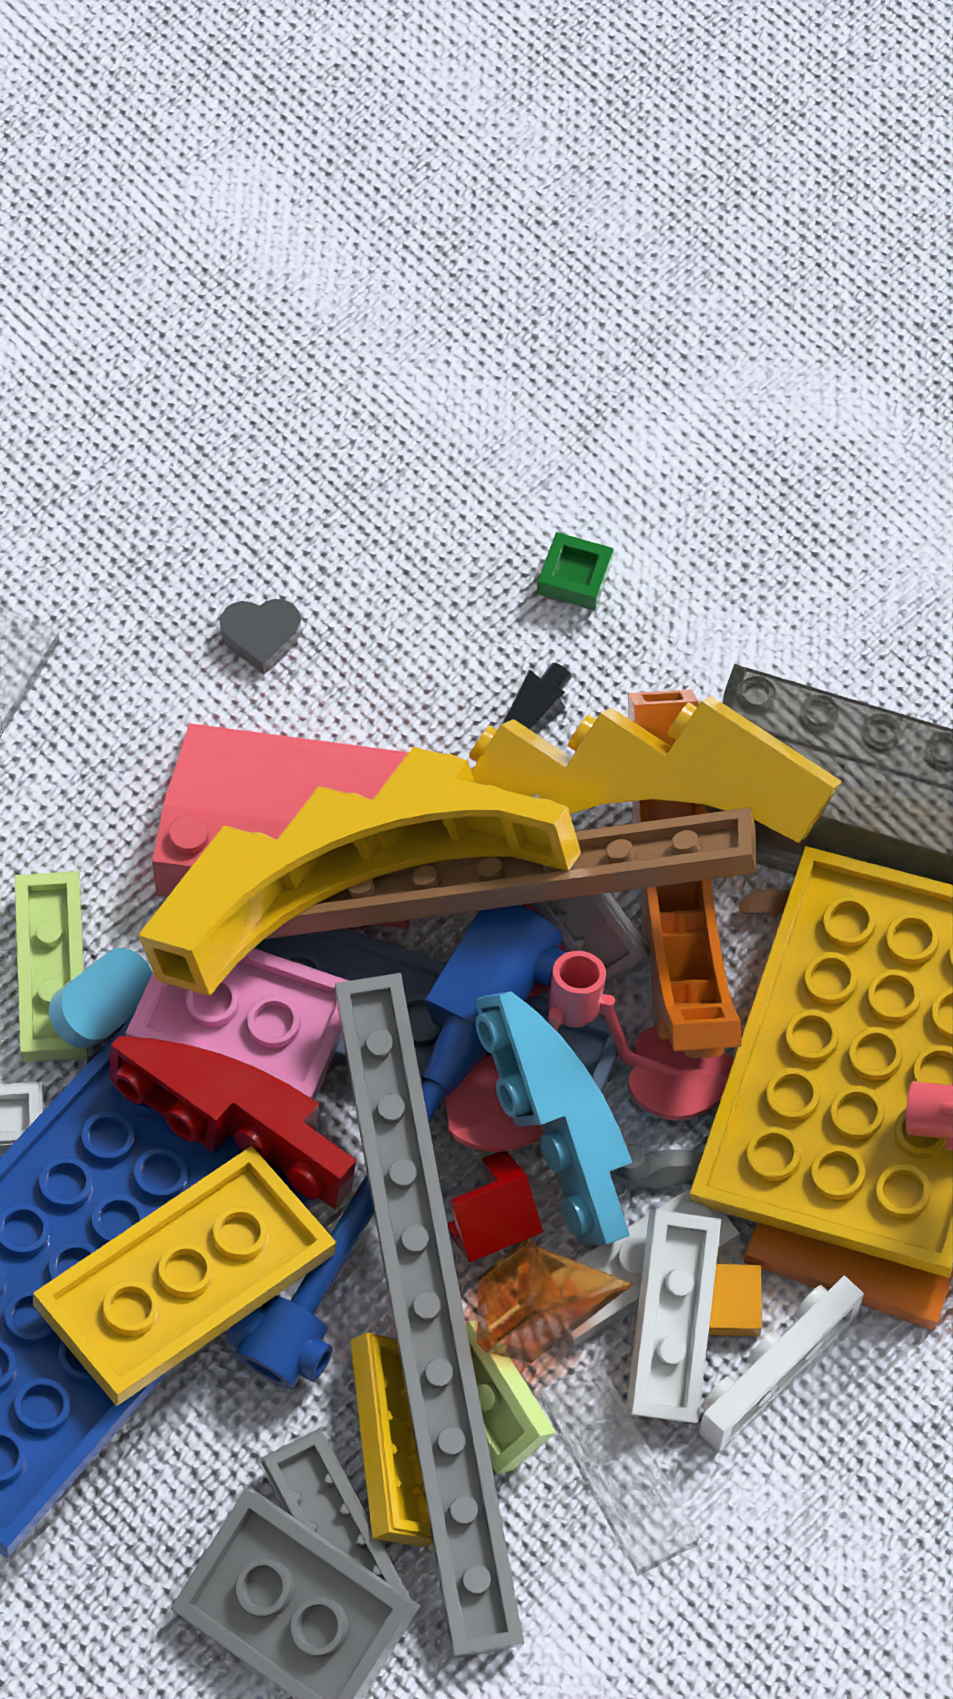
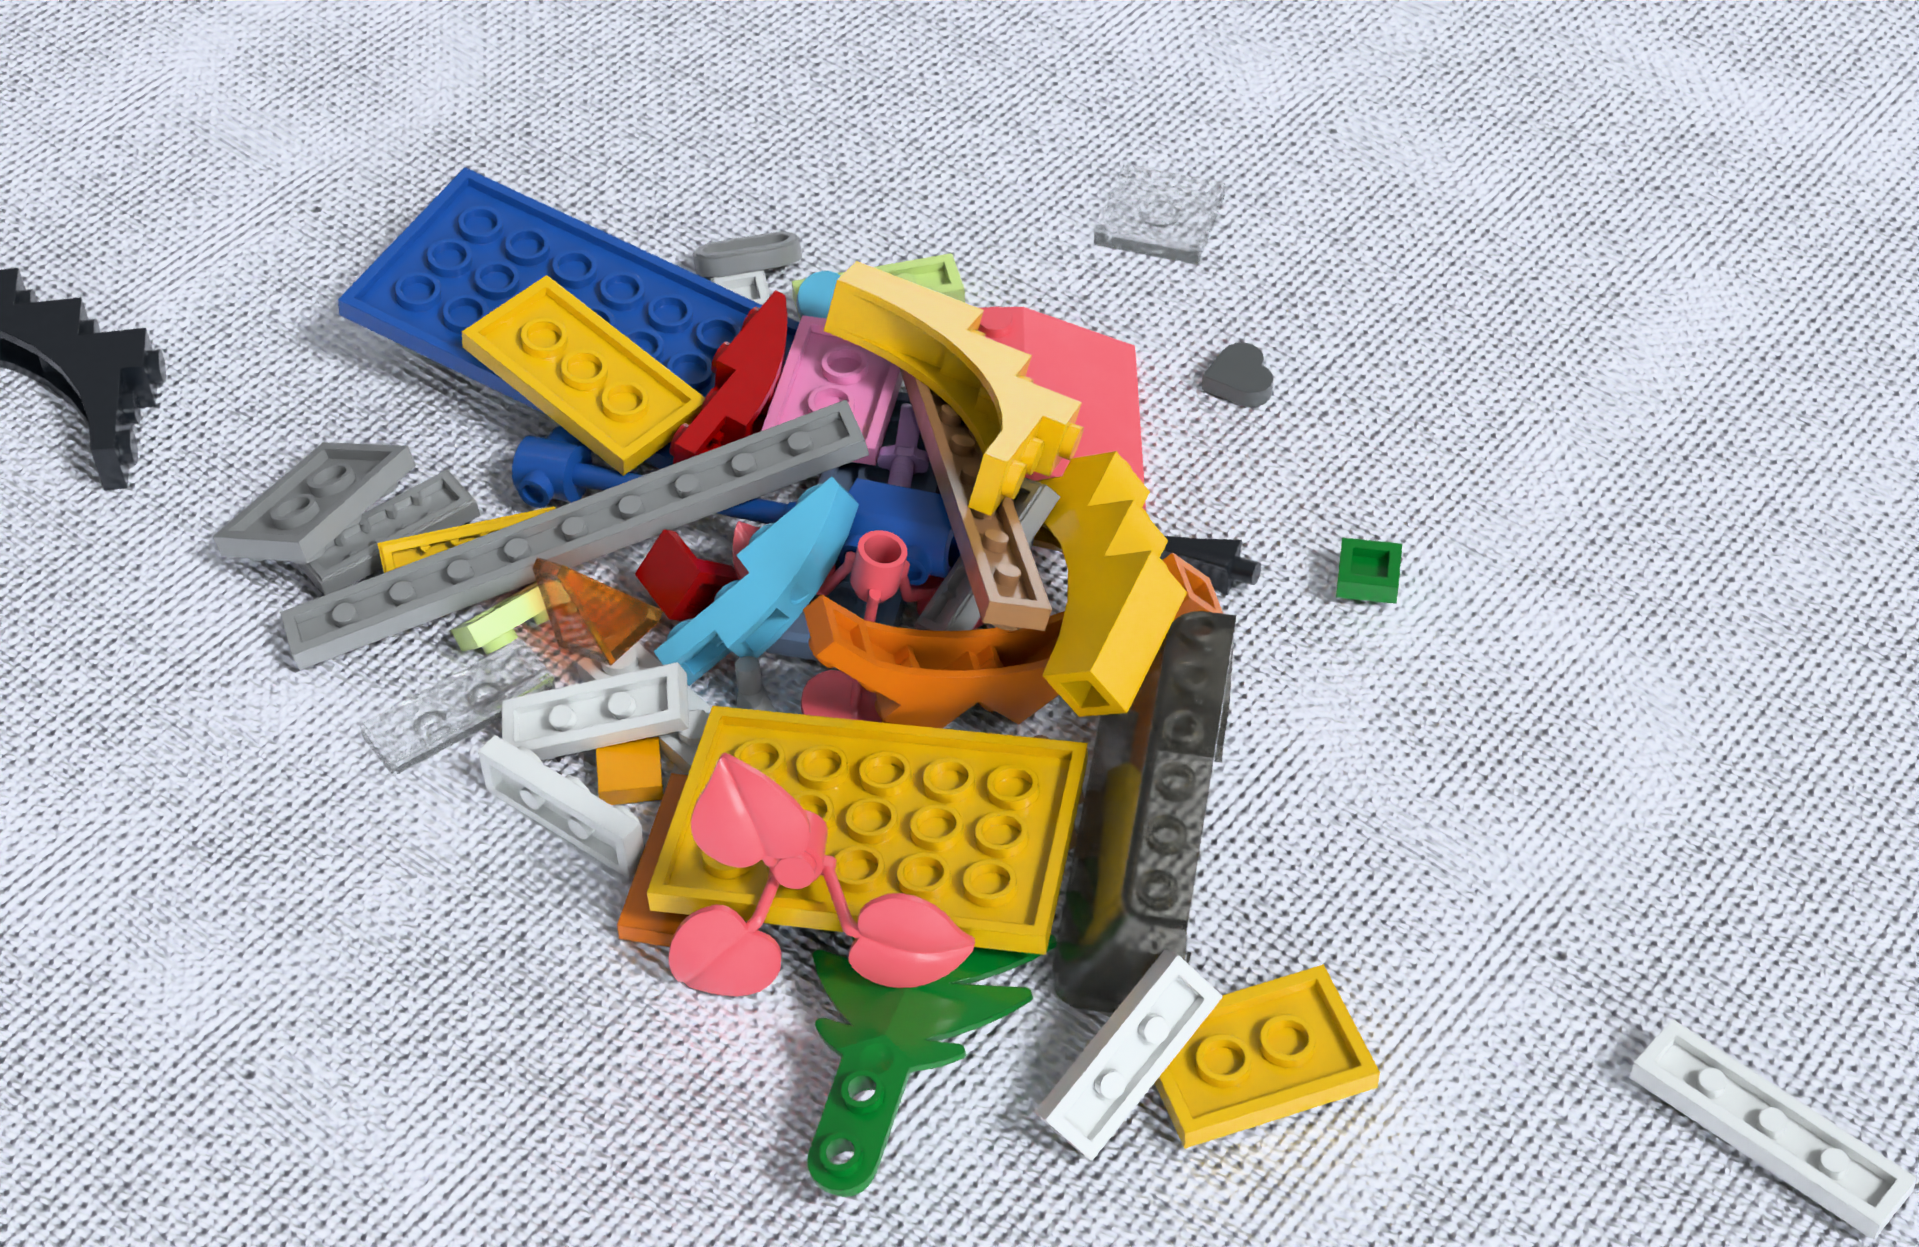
camera: 85 degrees right, 15 degrees down
none -> lavender piece [877,403,930,488]

